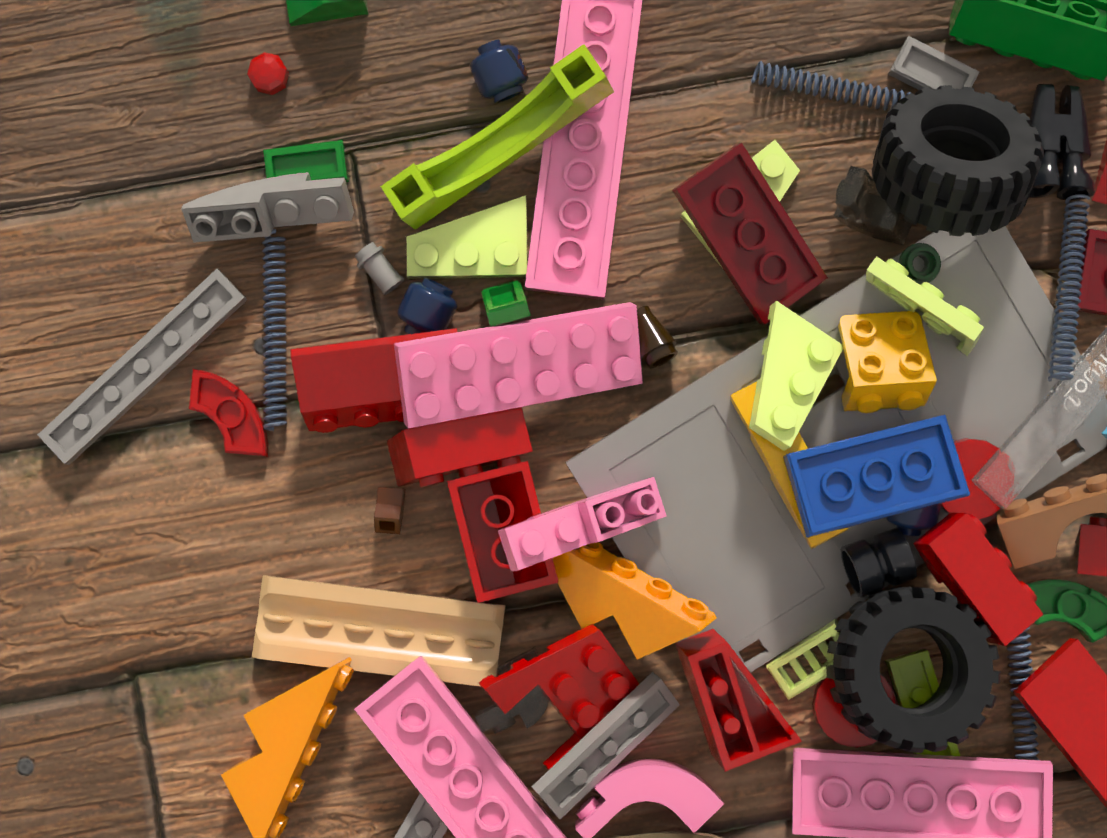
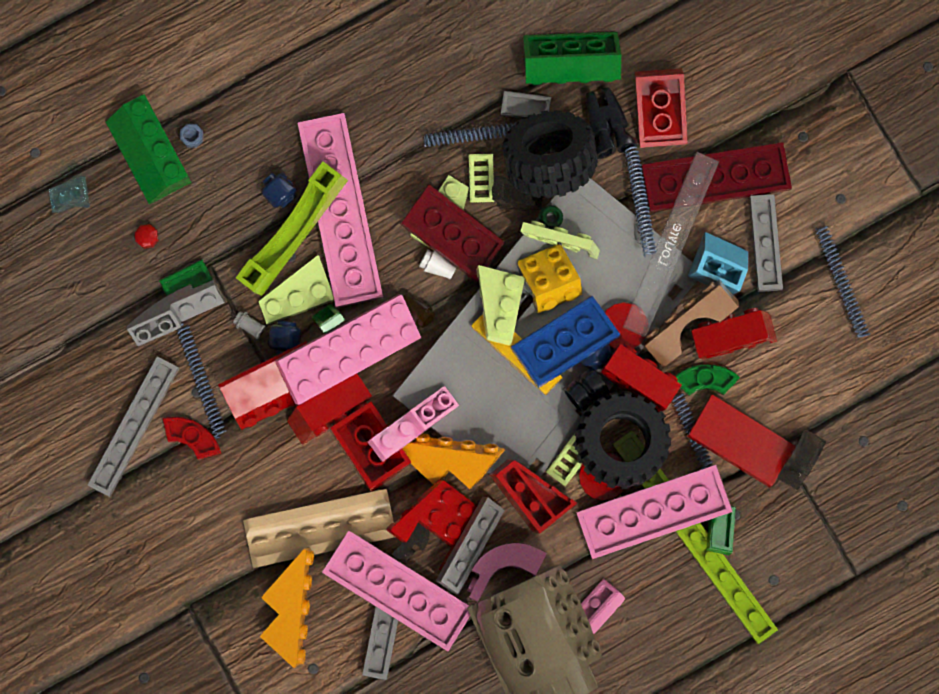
camera: 20 degrees left, 5 degrees down
reddish brown piece [374,487,406,535] -> none
none -> white cone [419,249,456,279]
none -> yellowish green slope [468,154,494,202]

